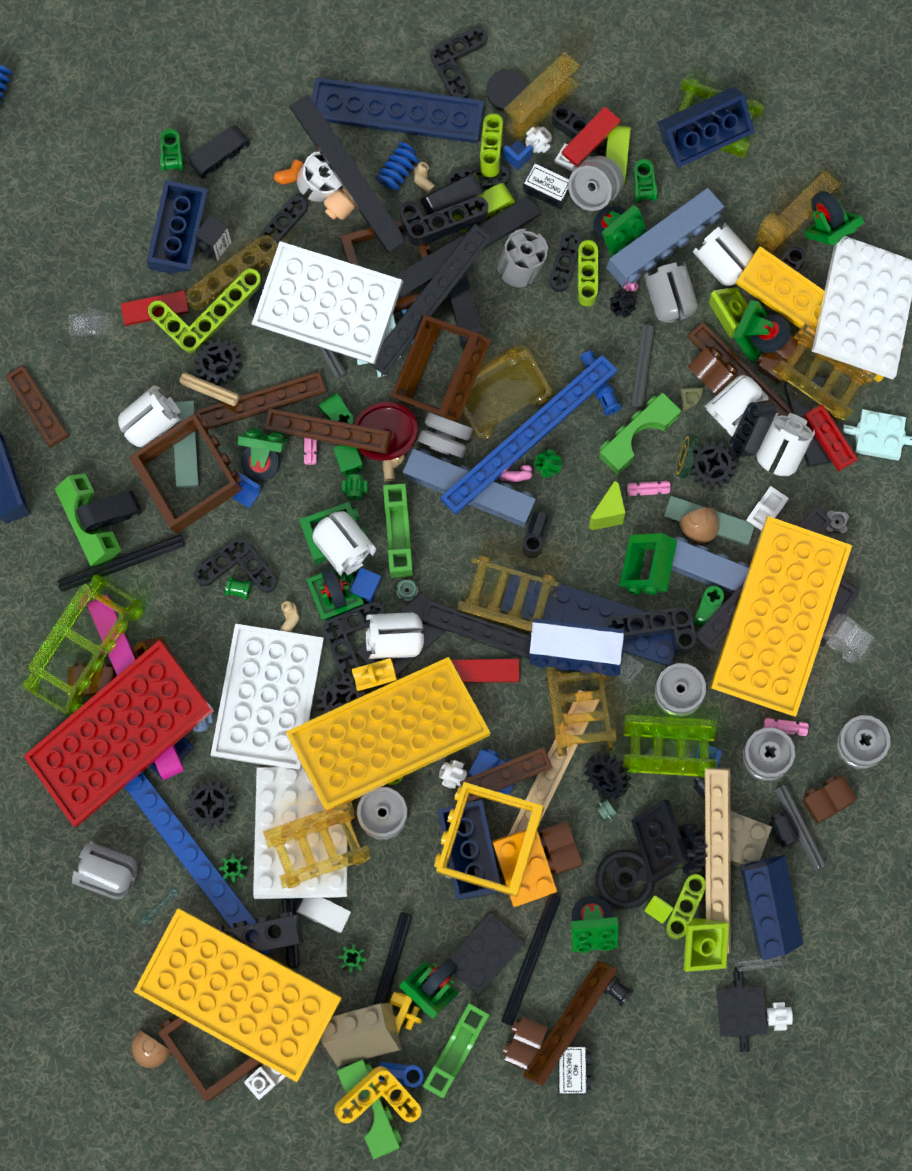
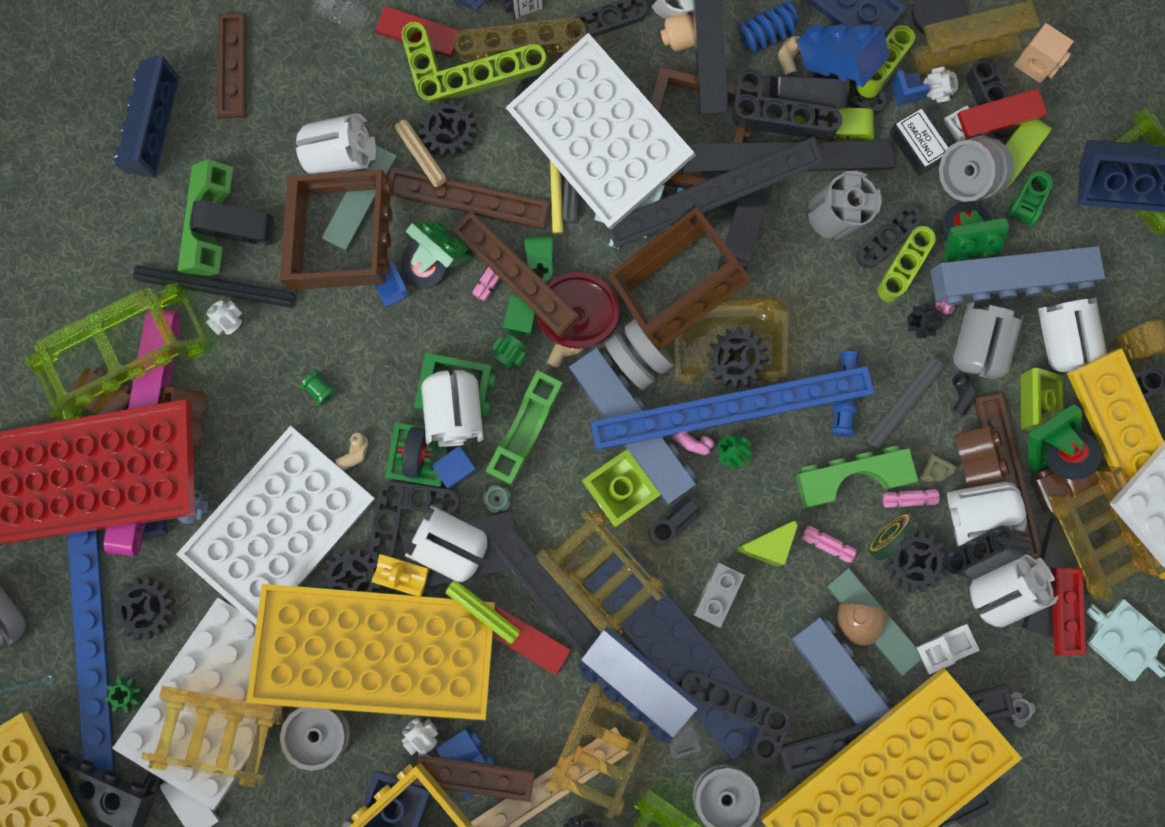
camera: 30 degrees right, 5 degrees up
black beam [194,538,277,593] -> none
green window [619,533,677,595] -> none
green piece [693,586,724,627] -> none
none -> white gear [206,300,242,335]
none -> lime axle [446,581,520,644]
none -> light yellow bar [550,160,563,235]
none -> lime slope [582,449,661,527]
none -> light grey brick [692,563,745,628]
none -> black gear [707,327,769,389]
none -> blue wedge [798,24,890,87]
none -> bright pink axle [882,489,939,508]
none -> black arm [952,373,977,416]
none -> light nougat brick [1014,23,1074,83]

